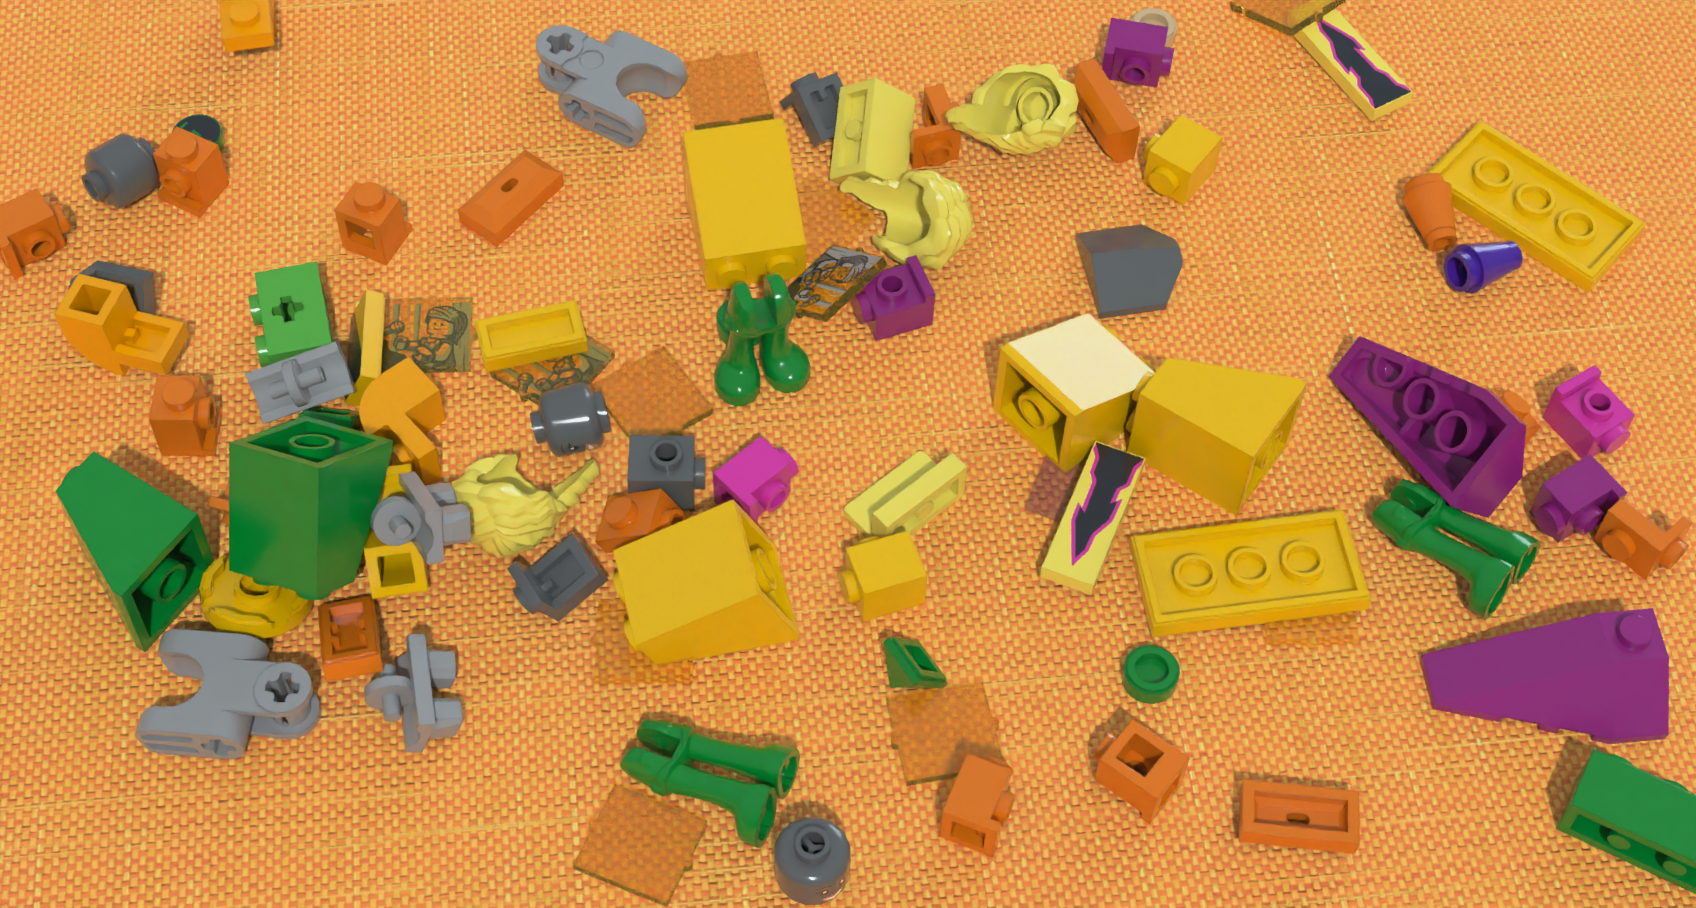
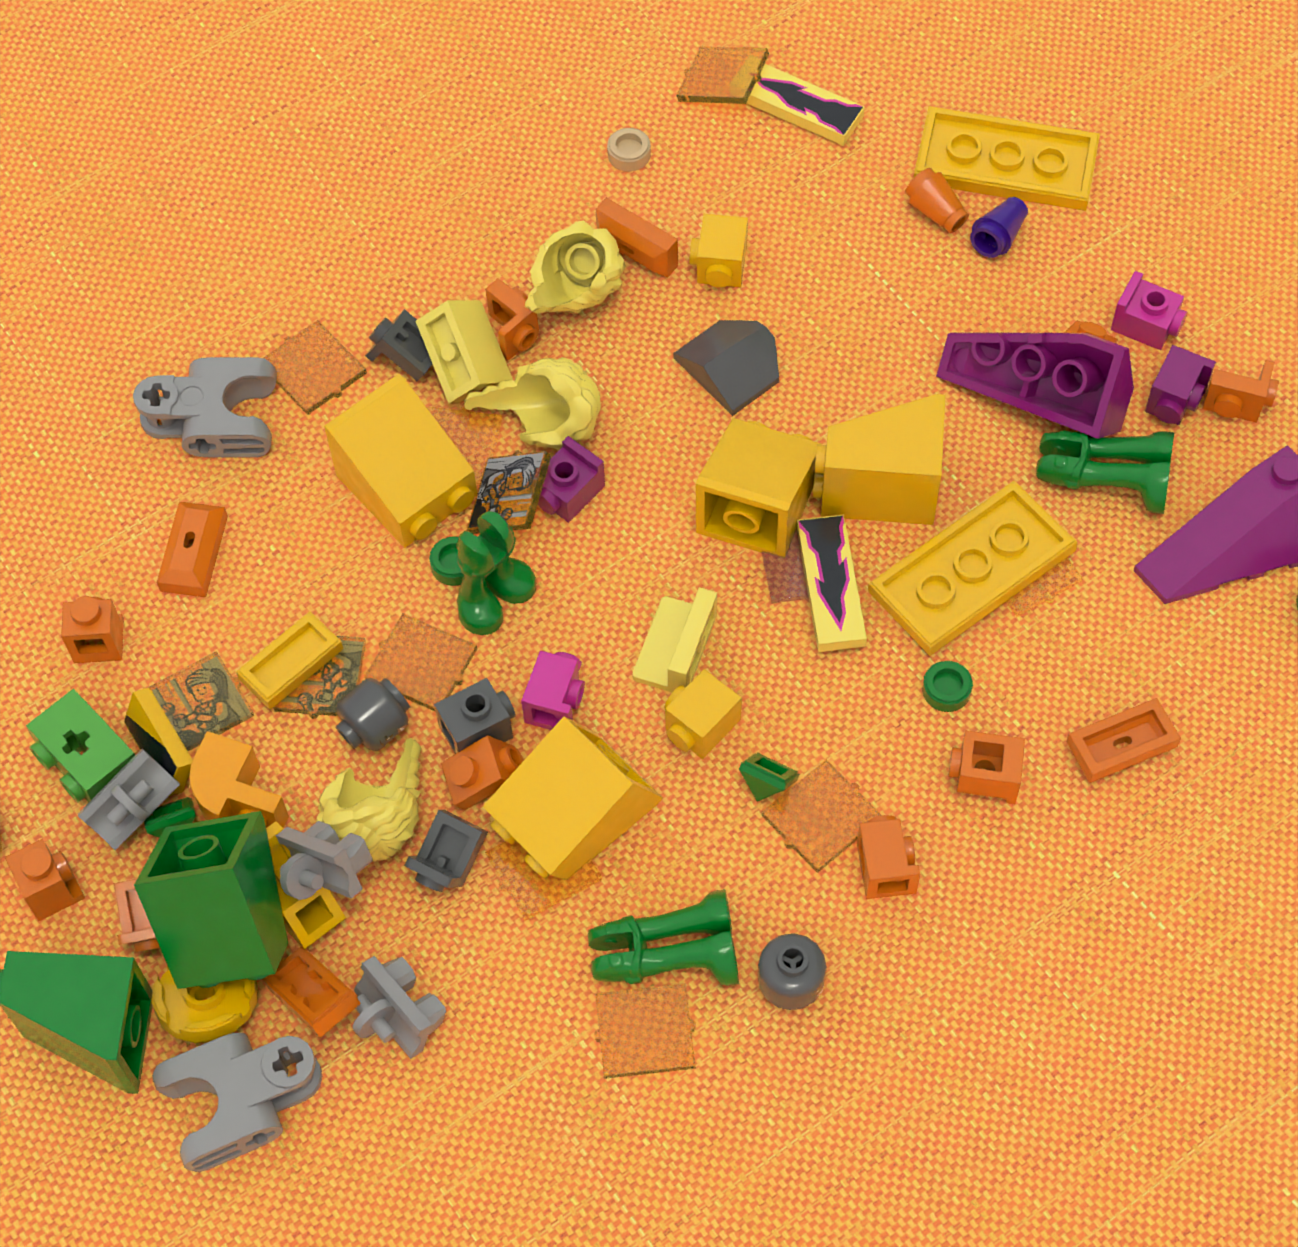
camera: 25 degrees left, 5 degrees up
magenta brick [1102,18,1174,88] -> none

